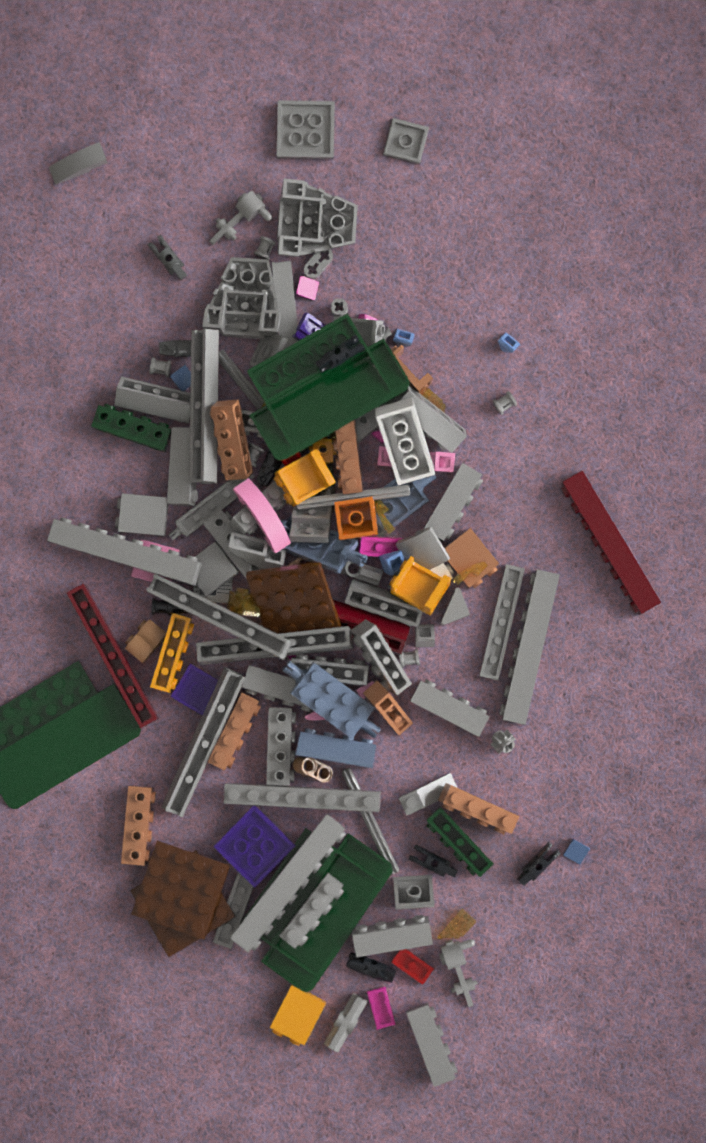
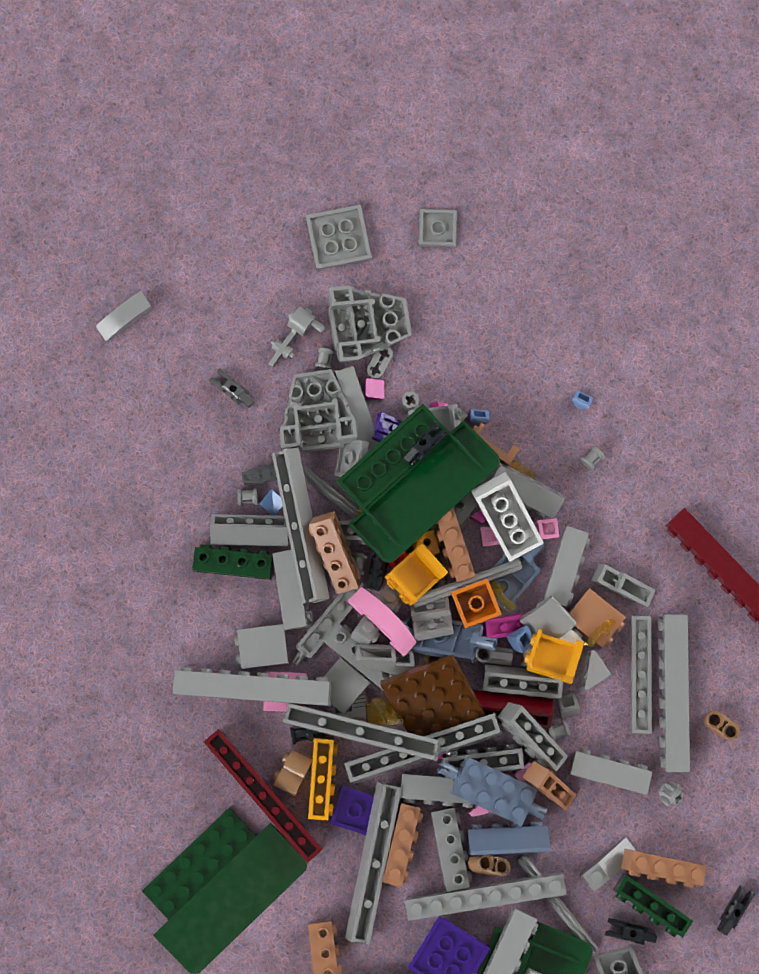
camera: 20 degrees left, 5 degrees down
none -> light grey slope [591,564,656,607]
none -> medium nougat beam [703,711,740,740]

